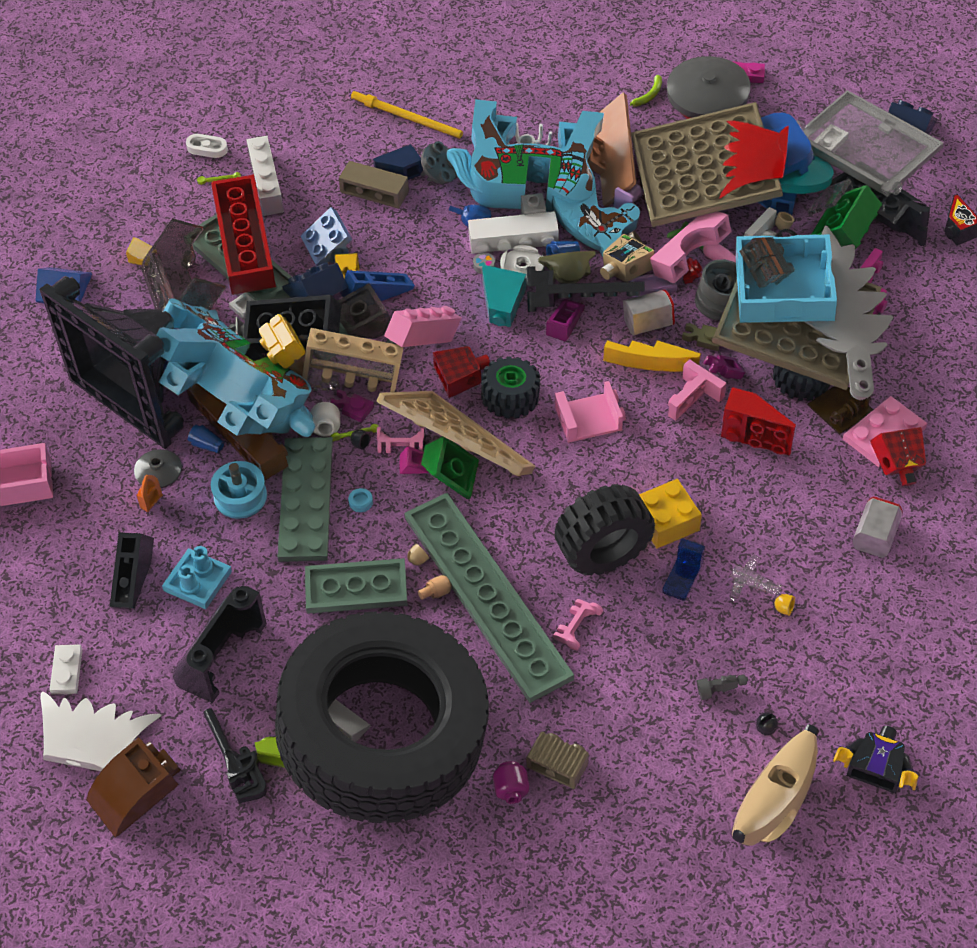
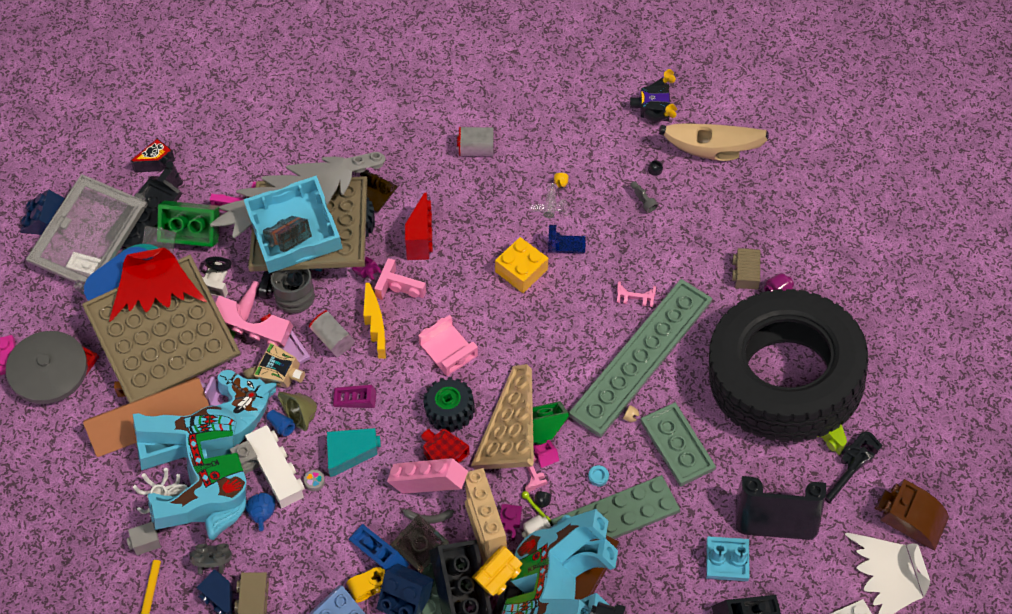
camera: 115 degrees left, 5 degrees up
medium azure wheel [211,461,267,519] -> none
light nougat cylinder [418,575,452,600] -> none
white plate [500,245,545,284] -> none
black hinge [527,266,645,312] -> none
black tyre [554,484,655,576] -> none
lime piece [630,75,662,107] -> none
olive plate [682,323,720,352] -> none
bright pink plate [843,396,927,467] -> none
red torso [870,427,926,486] -> none

